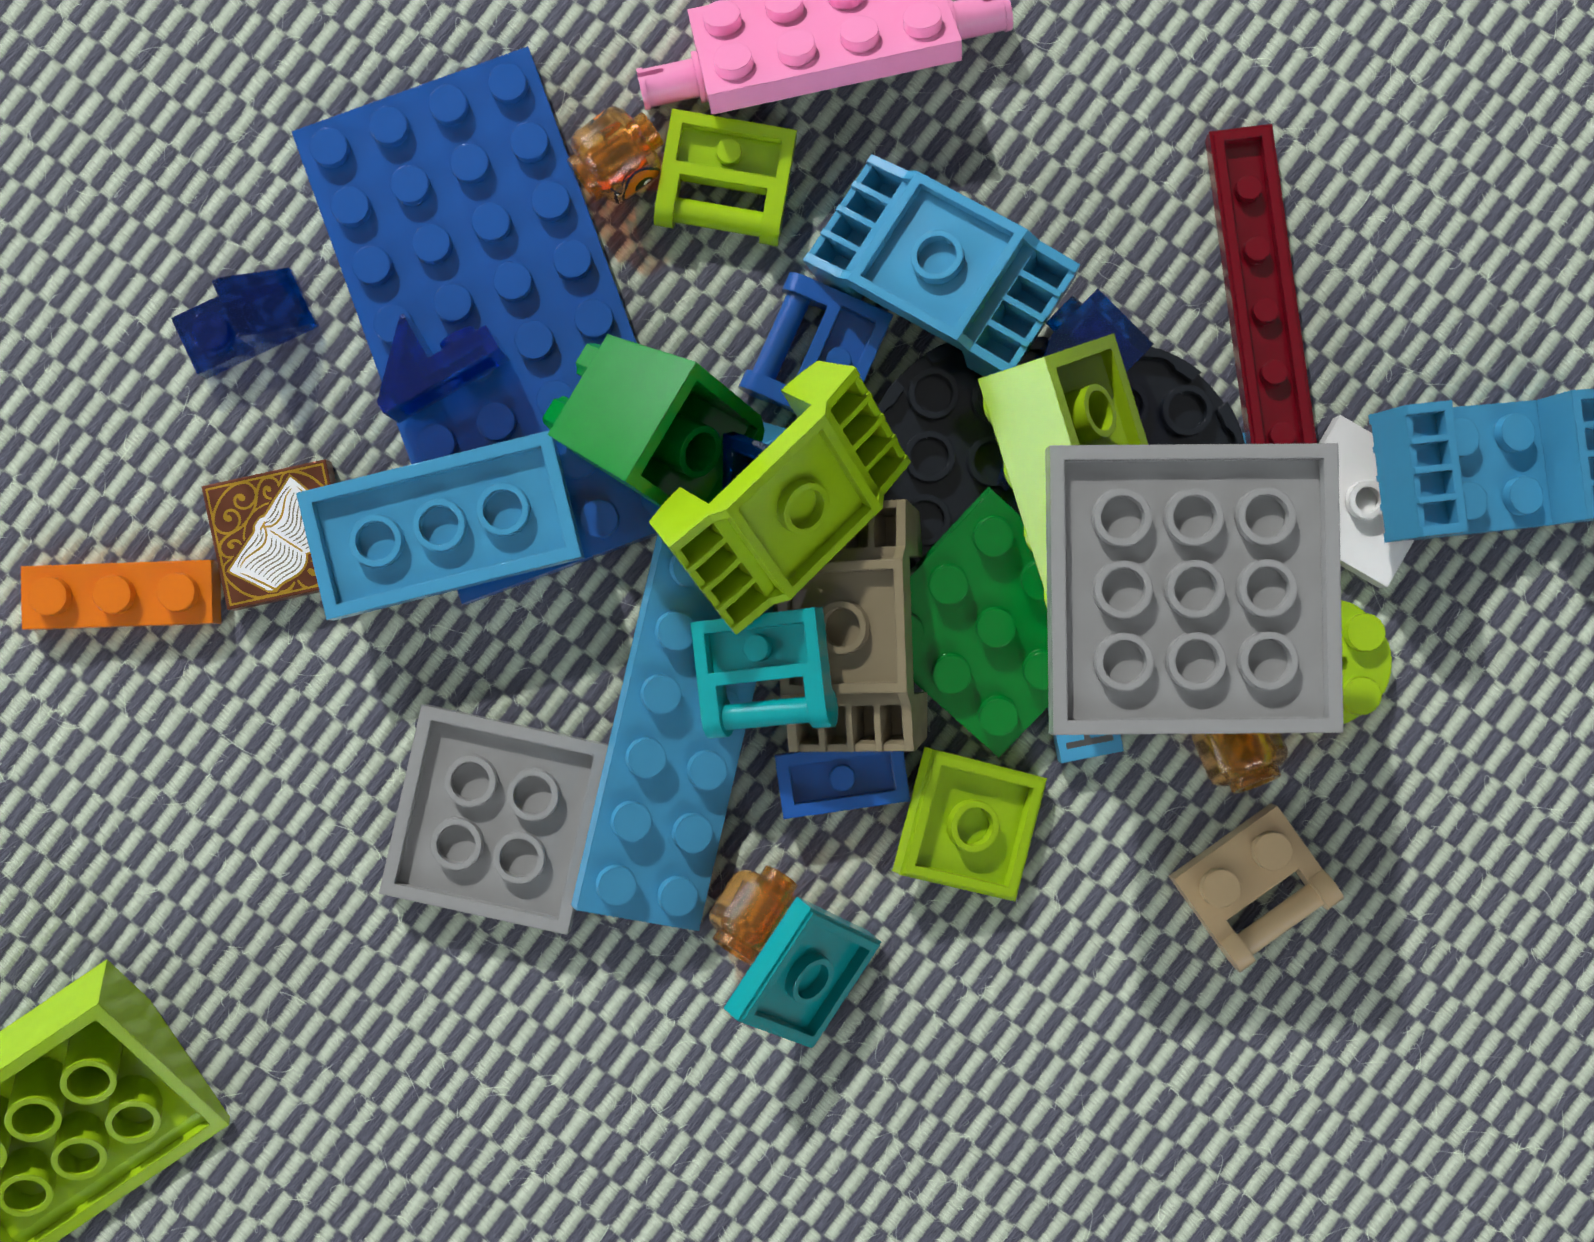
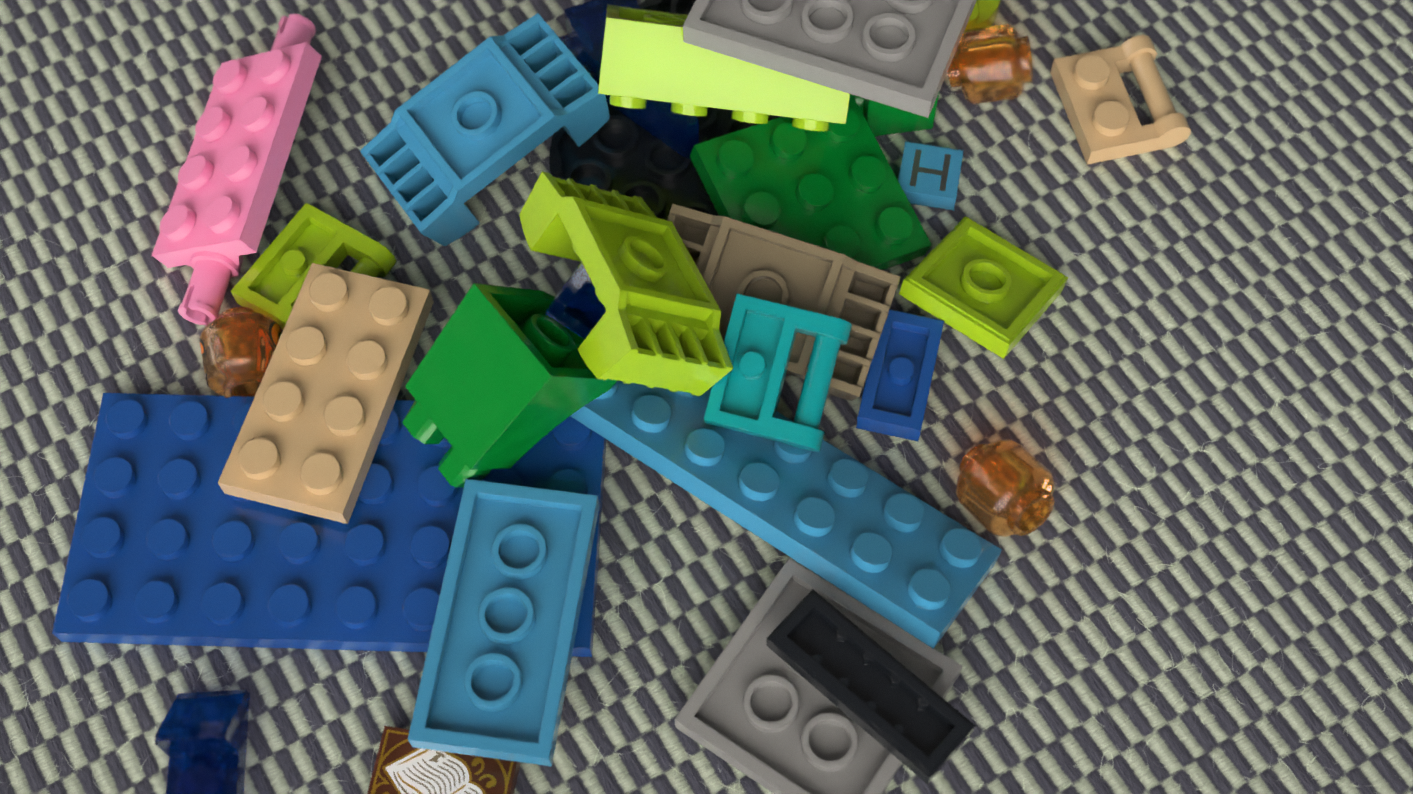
camera: 60 degrees left, 25 degrees down
clear blue slope [377,313,510,423] -> none
teal plate [724,897,882,1048] -> none
blue plate [738,272,894,413] -> none
none -> tan plate [218,263,434,524]
none -> black plate [766,589,975,785]

